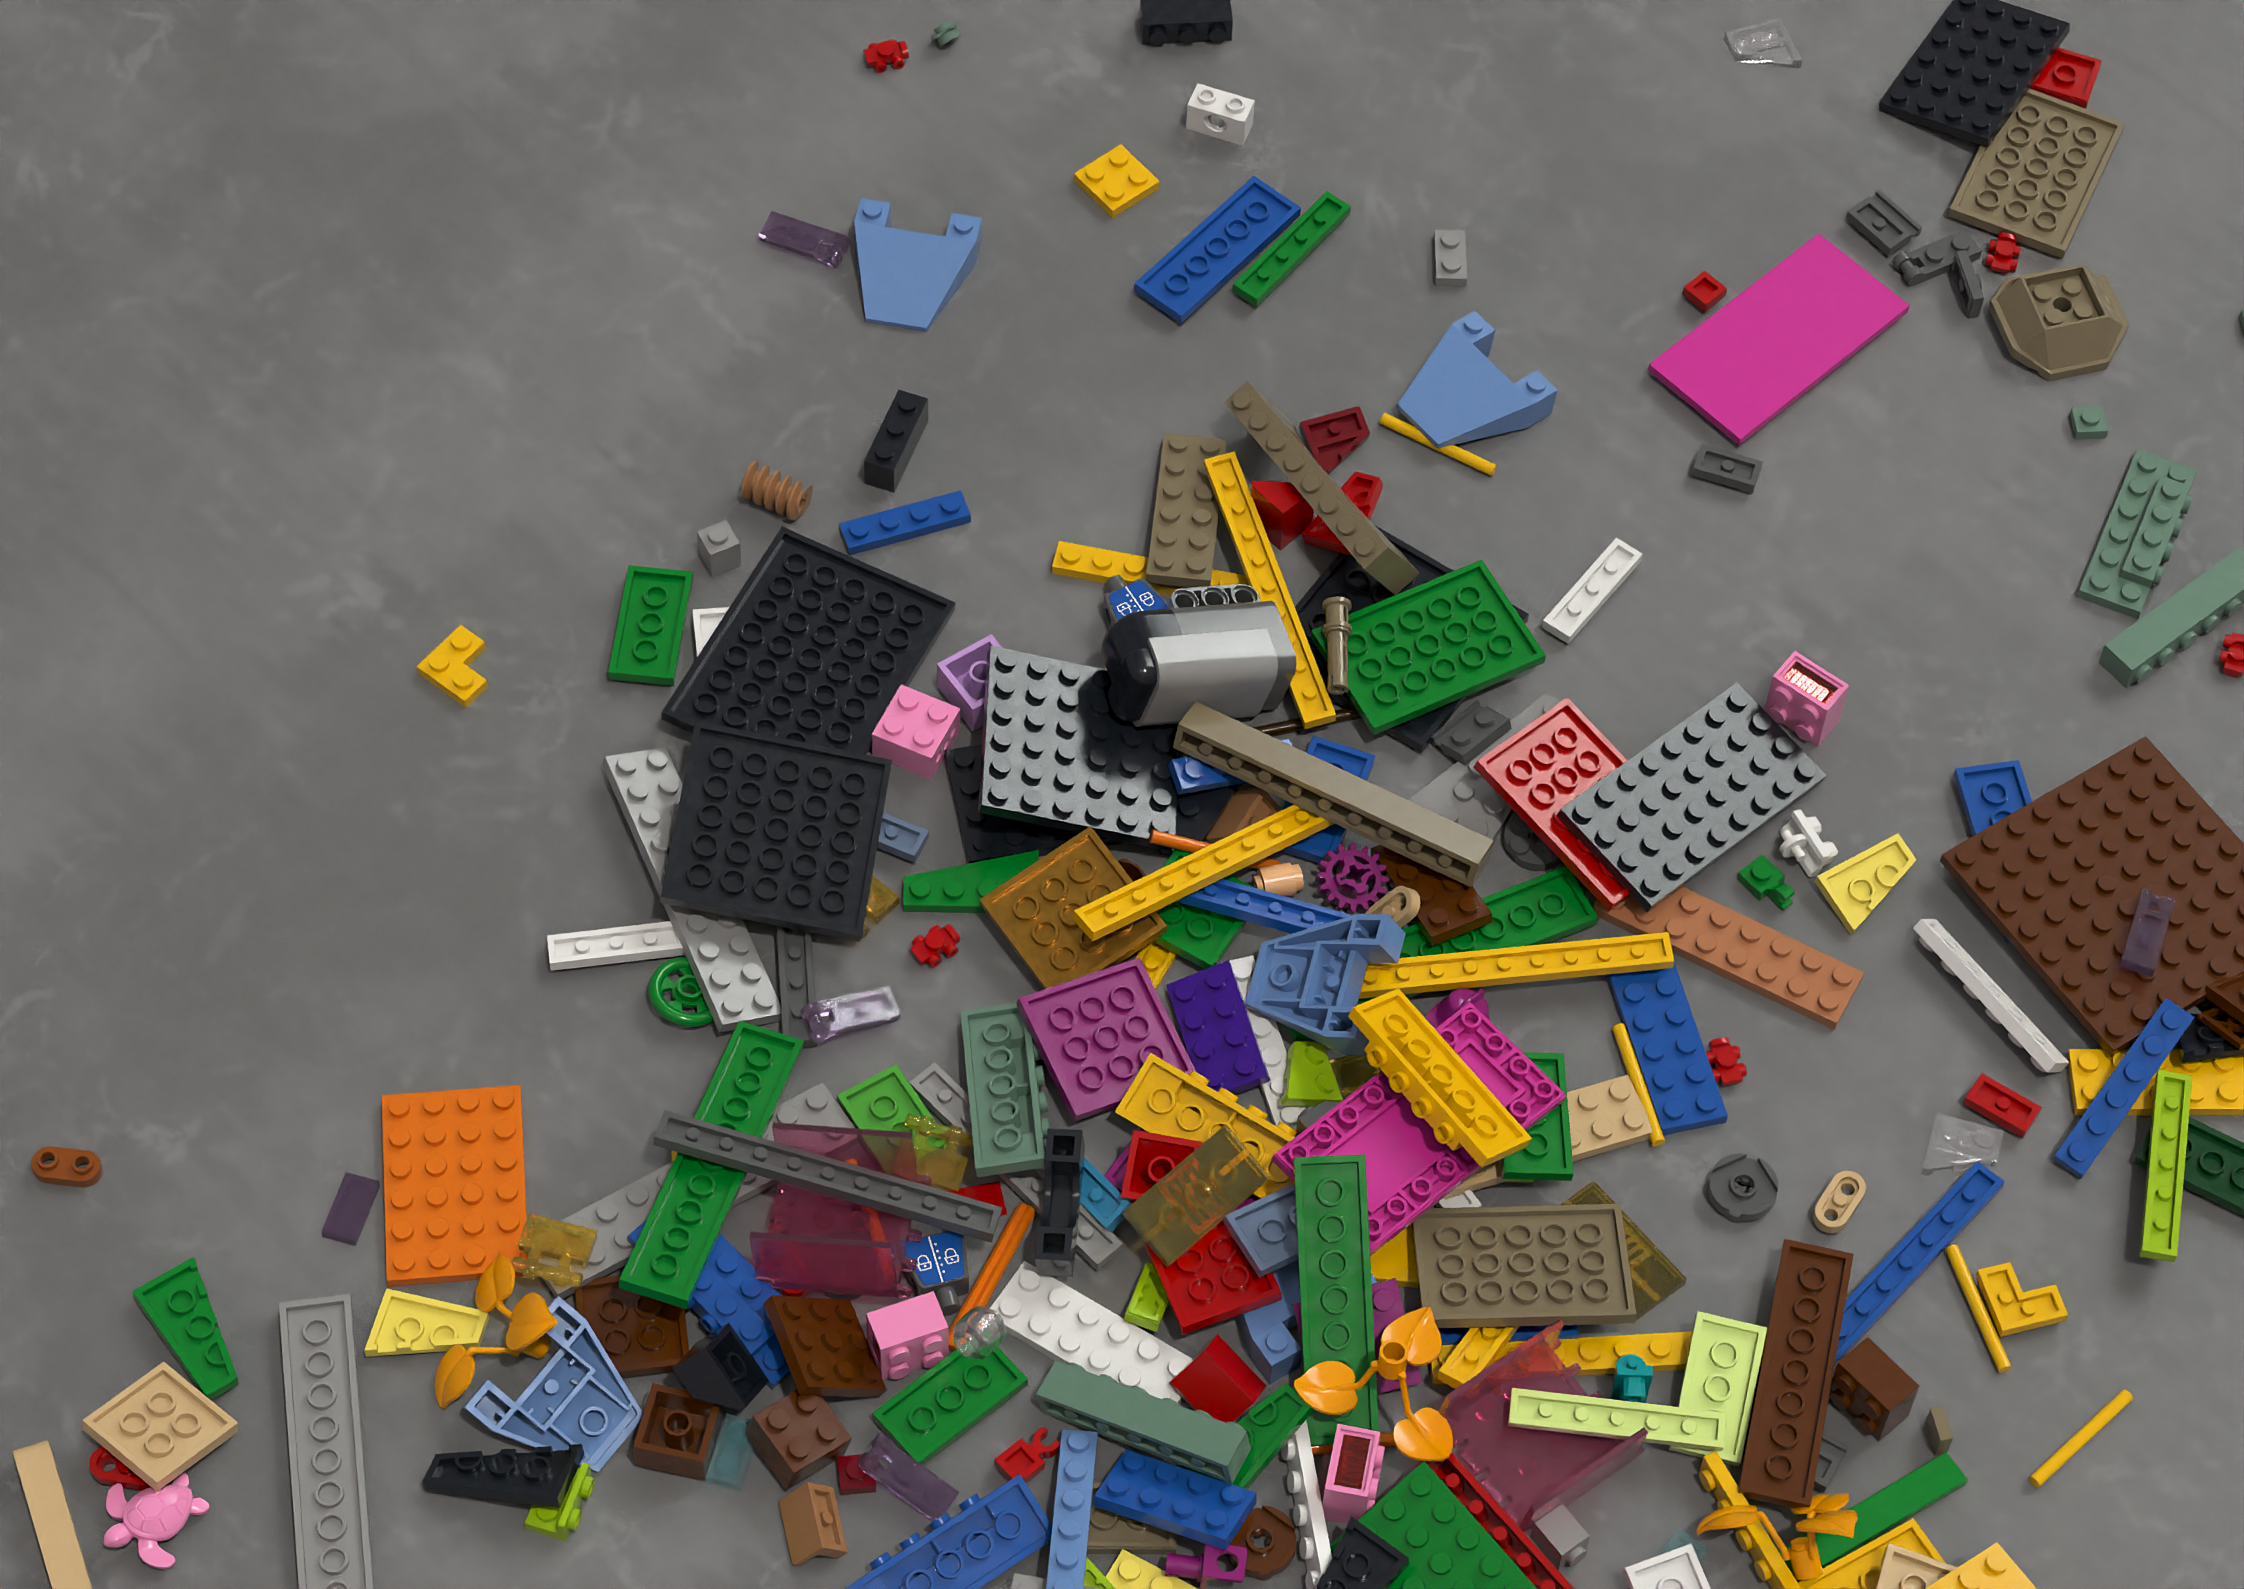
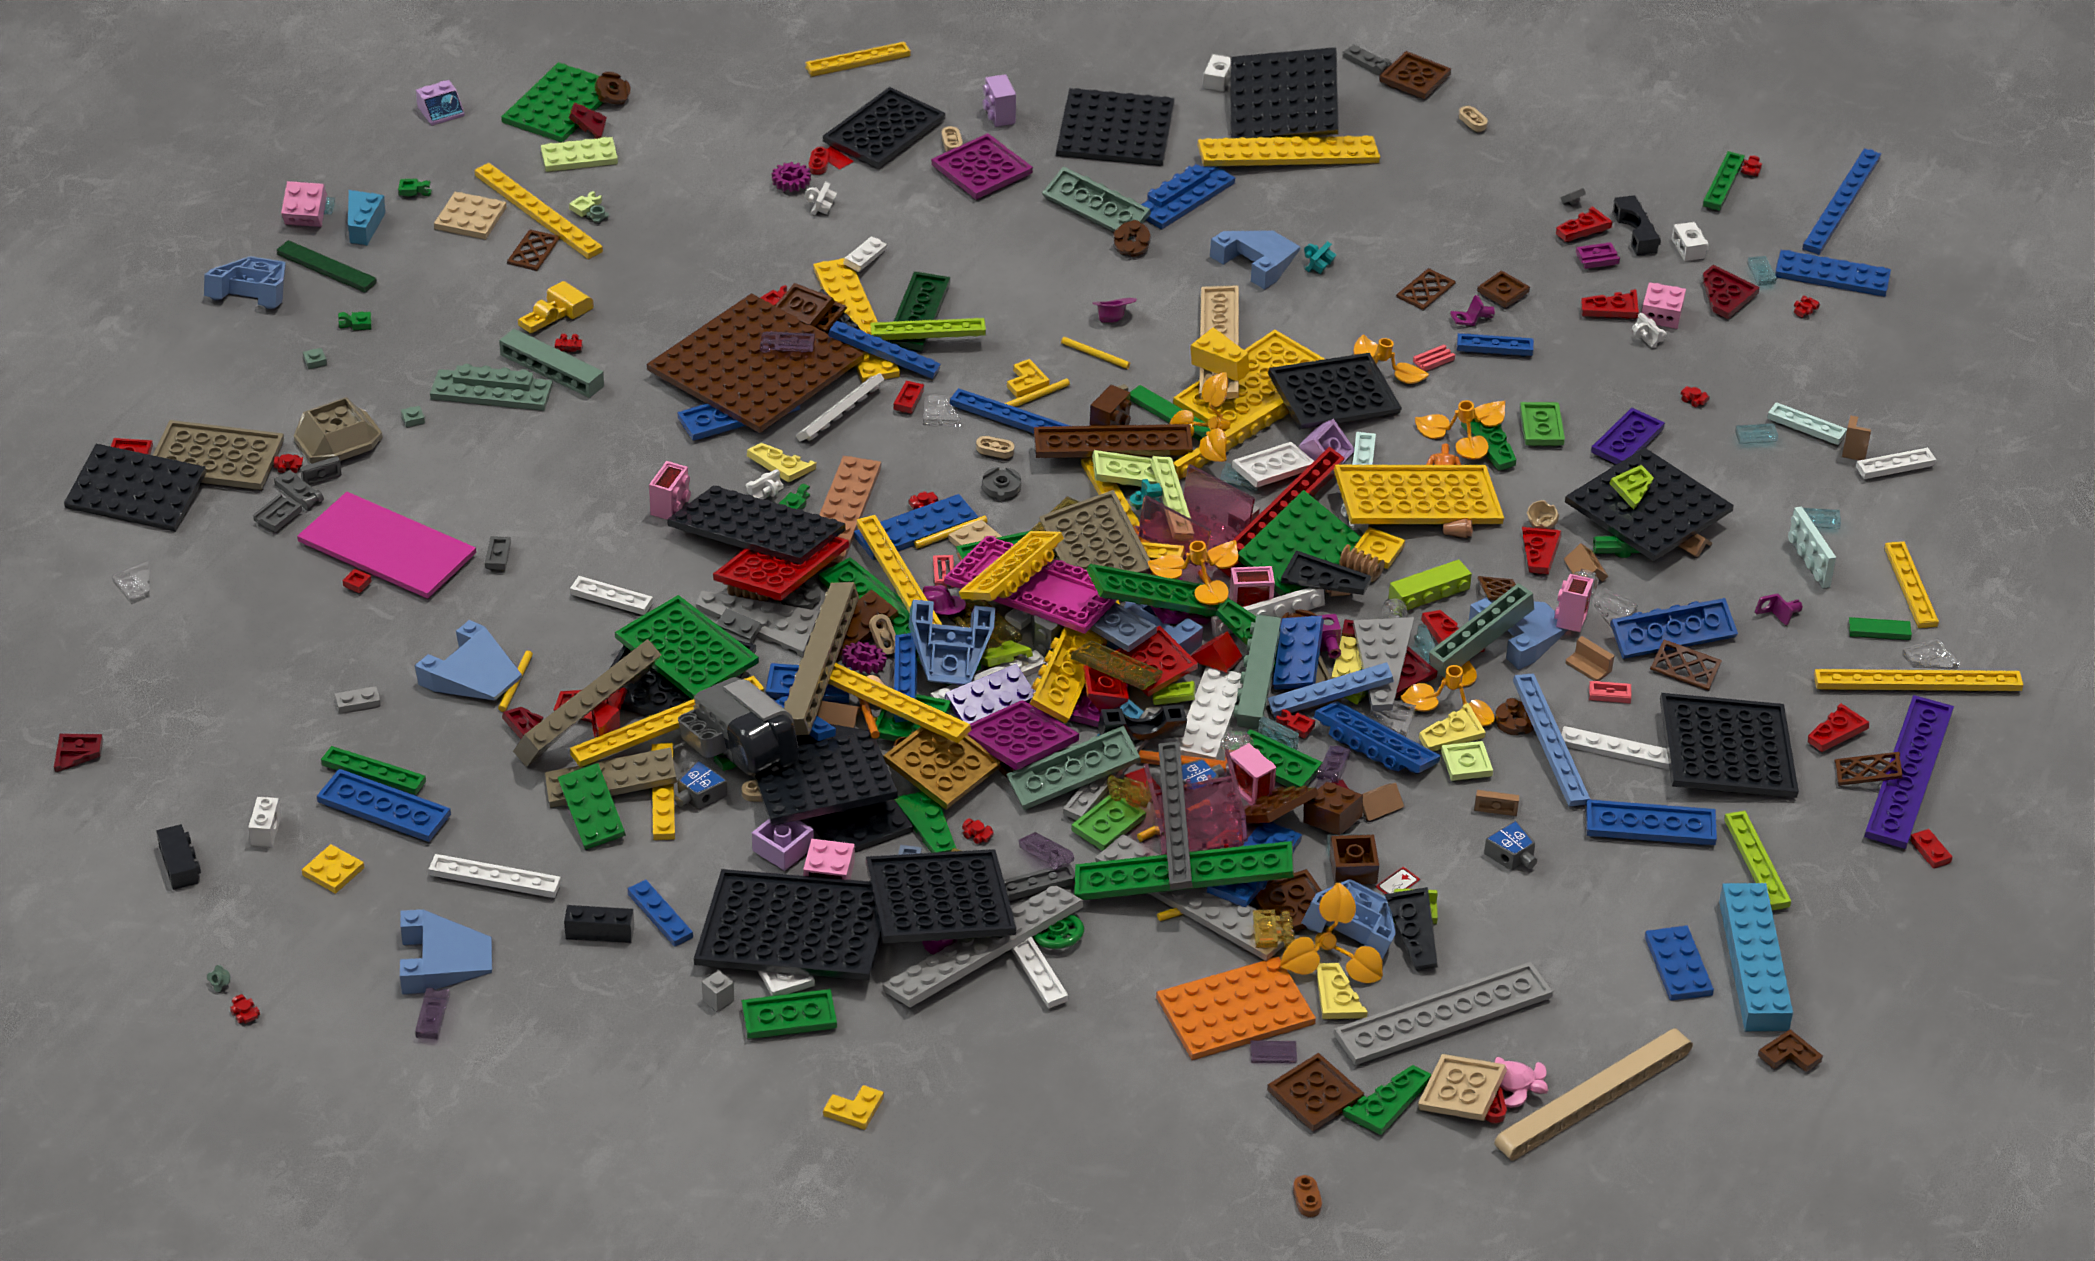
camera: 105 degrees left, 15 degrees down
black slope [672,1323,769,1411] -> none
medium nougat piece [741,460,813,521] -> none
dark tan pin [1322,596,1352,695] -> none
none -> white plate [428,854,561,898]
none -> green plate [557,763,626,850]
none -> coral tile [933,555,954,587]
none -> magenta piece [1092,298,1137,323]
none -> clear light blue plate [1258,716,1299,750]
none -> reddish brown plate [1267,1053,1364,1131]
none -> white sticker [1375,867,1420,894]

